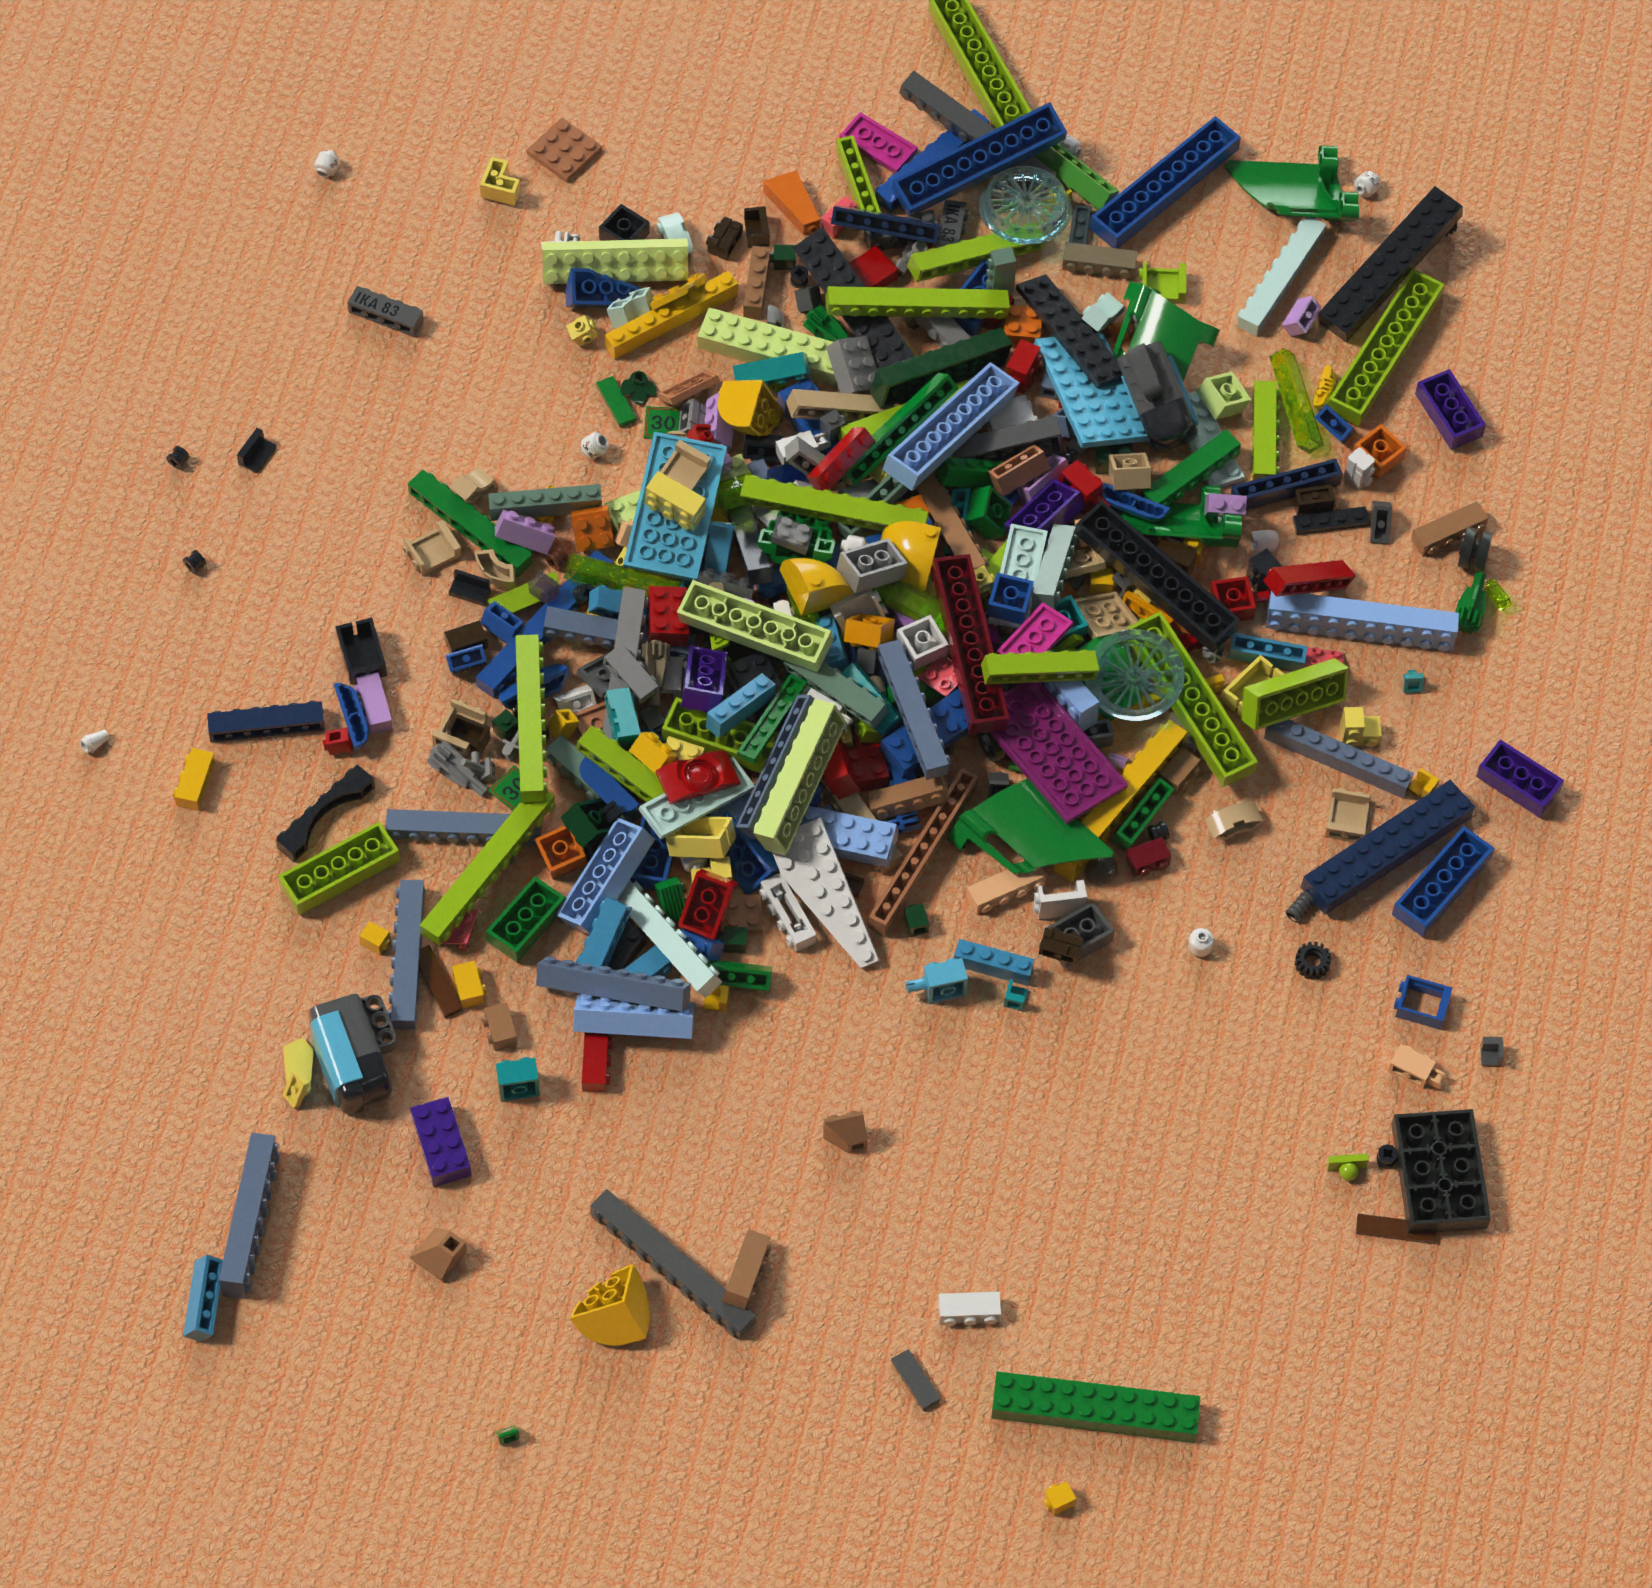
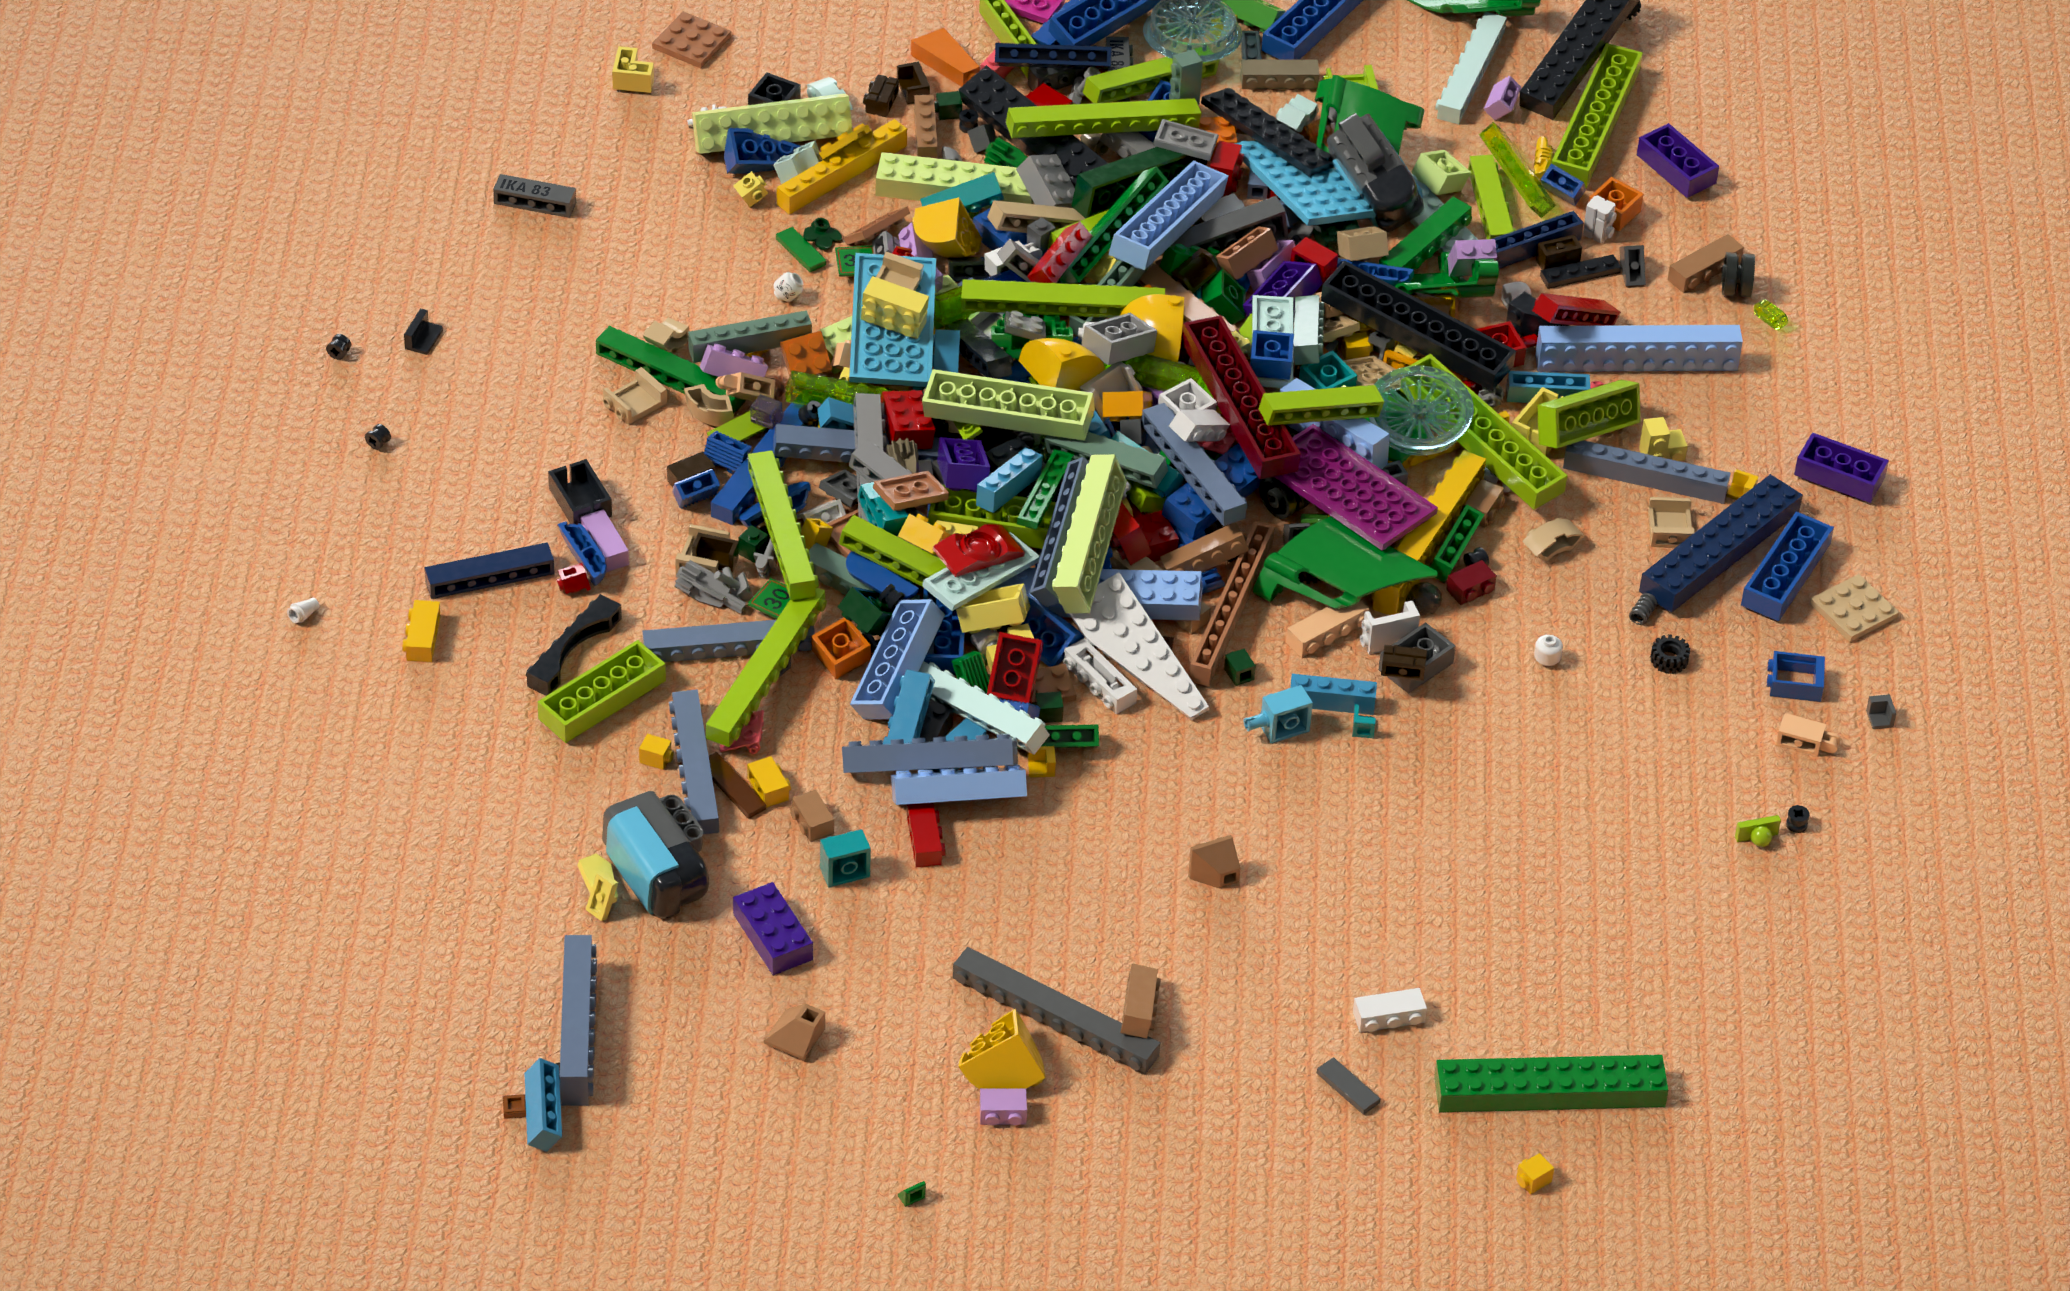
camera: 10 degrees left, 15 degrees down
white head [314,150,340,178] -> none
black panel [449,569,491,606] -> none
green brick [486,876,565,963] -> none
dark pink plate [996,602,1073,654] -> none
reddish brown tile [1356,1214,1437,1244] -> none
pearl dark grey brick [1391,1109,1491,1233] -> none
teal tile [1402,670,1424,693] -> none
green piece [1455,571,1486,634] -> none
none -> dark orange tile [503,1094,526,1119]
none -> light nougat brick [716,372,775,403]
none -> nougat plate [873,471,949,511]
none -> lavender brick [980,1089,1027,1125]
none -> light grey tile [1153,119,1219,161]
none -> white brick [1169,410,1230,442]
none -> dark brown panel [1171,248,1222,293]
none -> tan plate [1810,574,1900,642]

